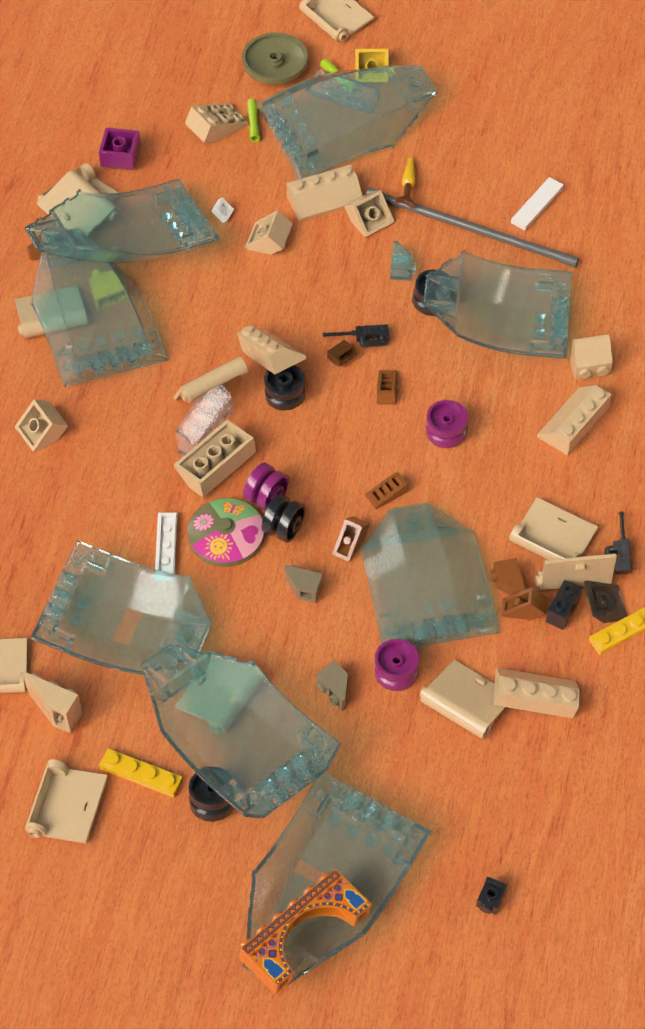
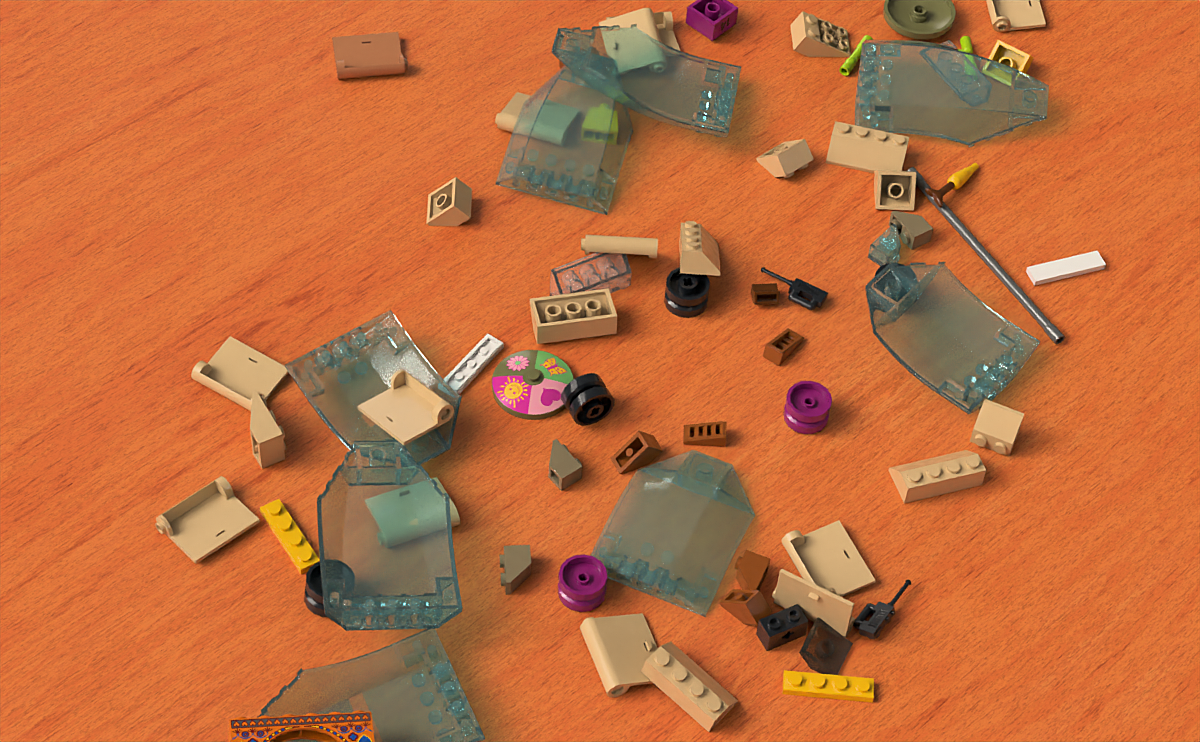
camera: 30 degrees right, 5 degrees down
white plate [211,197,234,223] -> none
magenta wheel [243,462,290,511] -> none
none -> tan door [357,369,454,446]
none -> dark tan slope [889,210,933,250]

